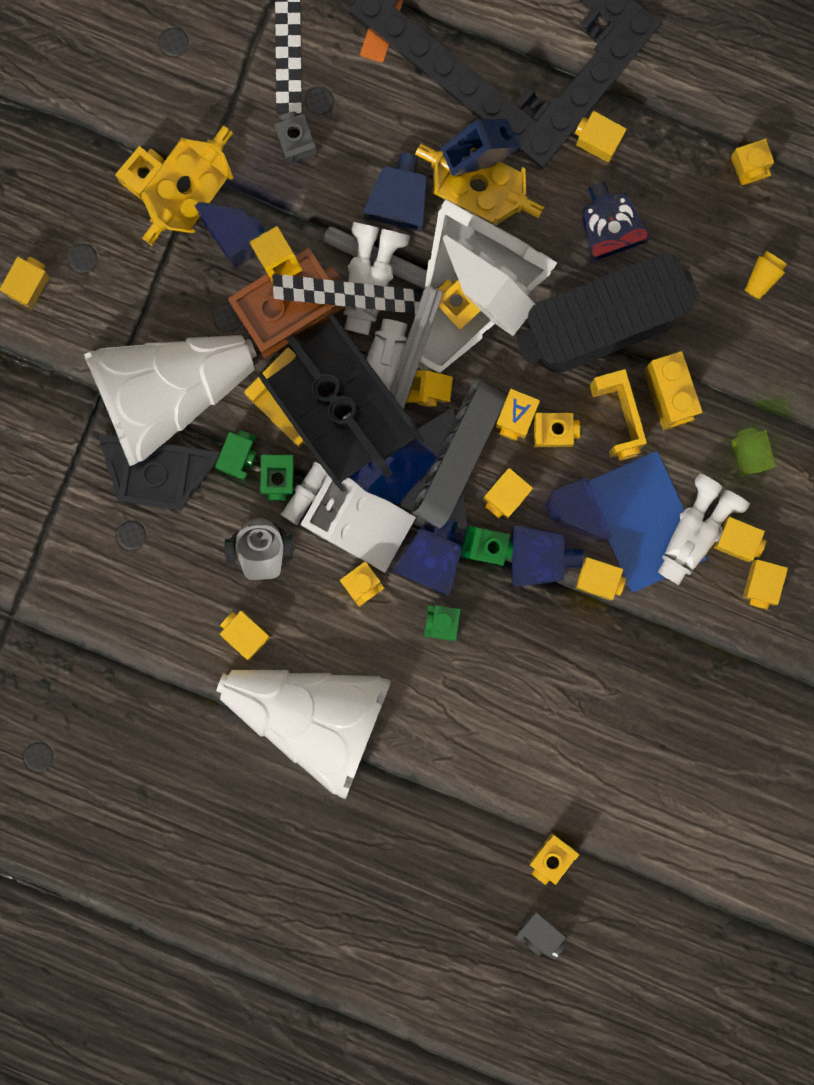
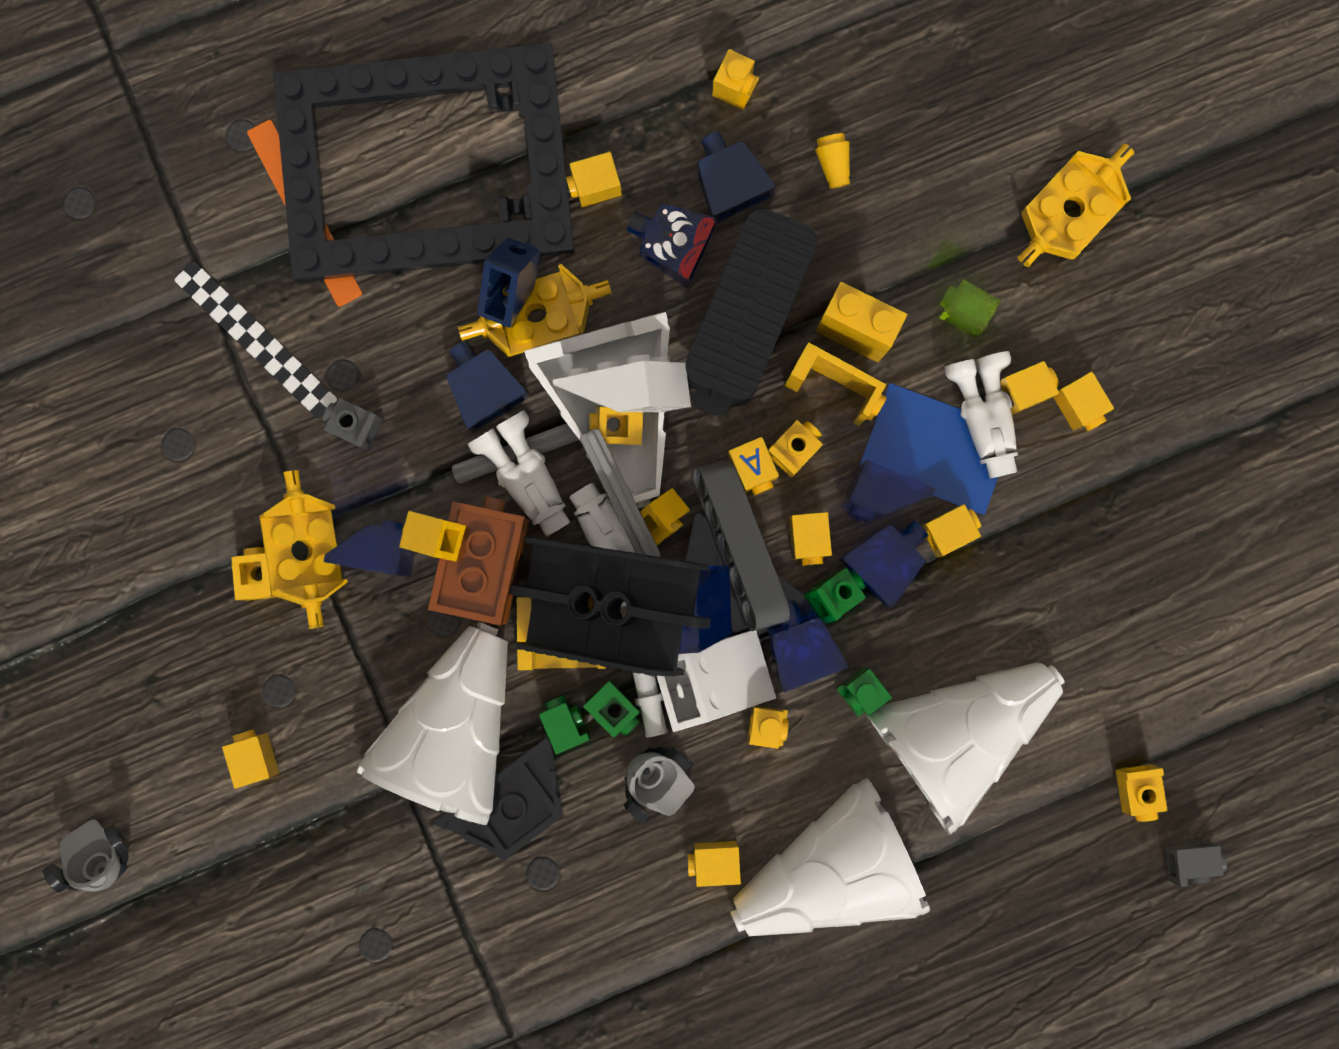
camera: 45 degrees left, 0 degrees up
sticker [272,274,424,314] -> none
none -> dark blue torso [697,132,775,225]
none -> white cone [866,662,1064,835]

